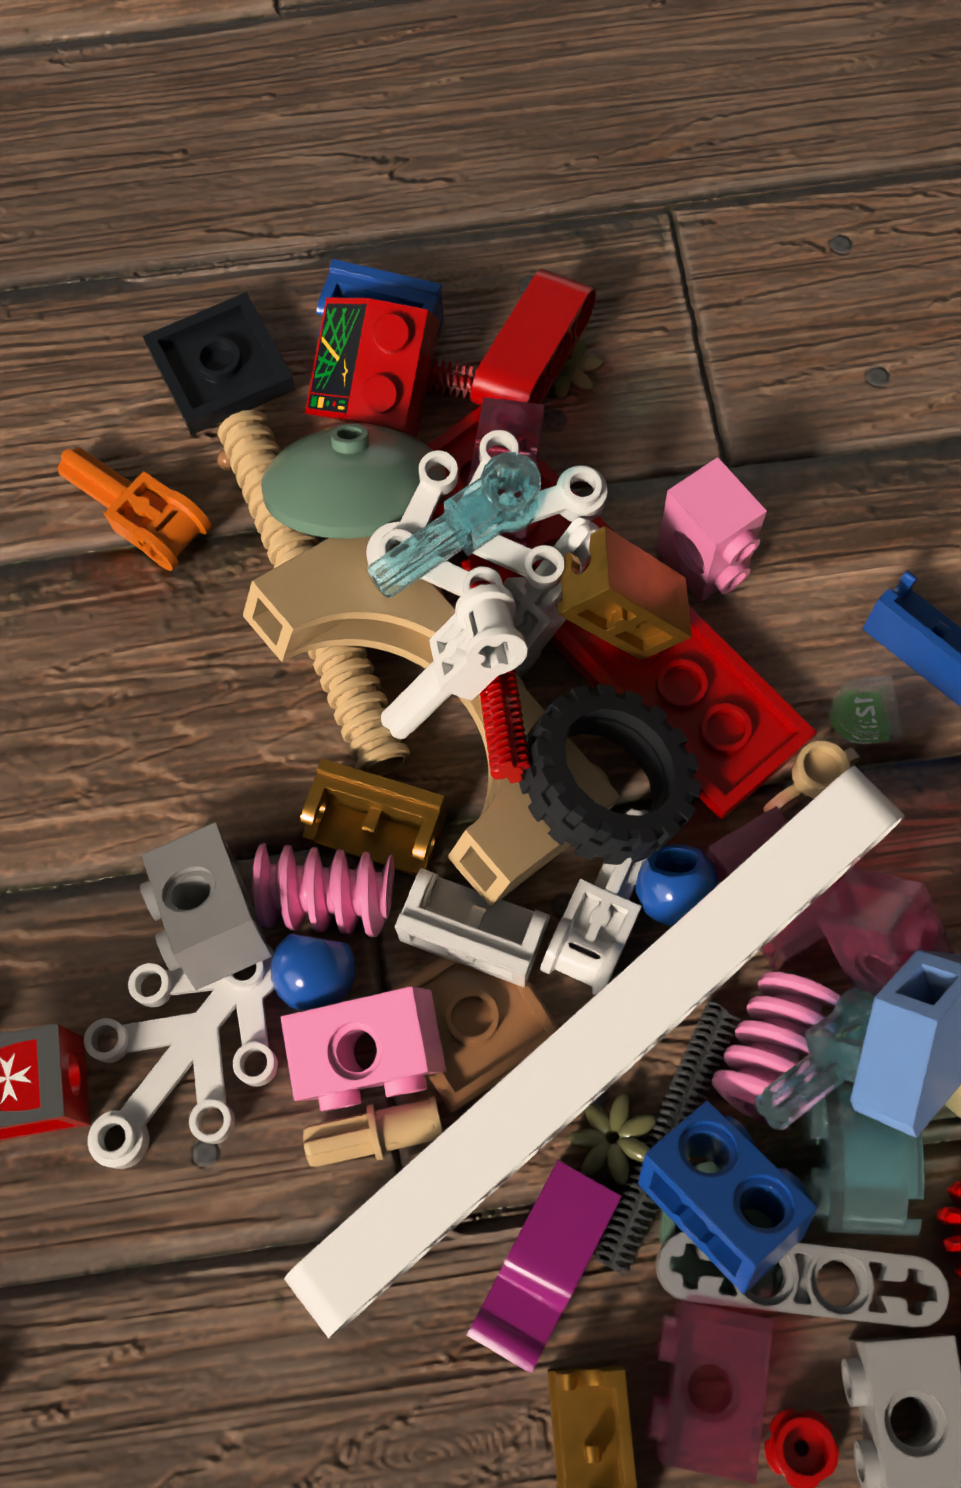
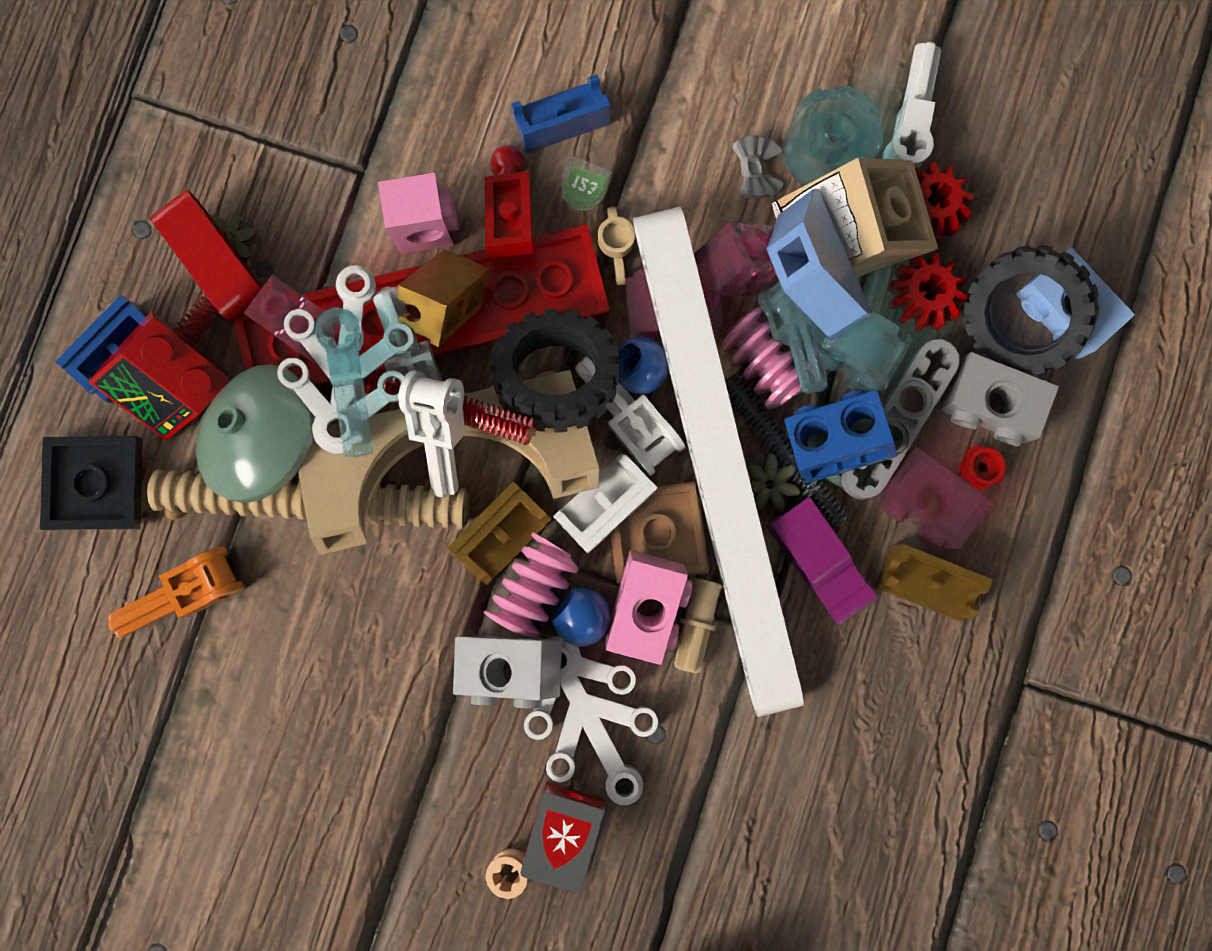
camera: 70 degrees left, 15 degrees up
none -> red plate [484,145,534,259]

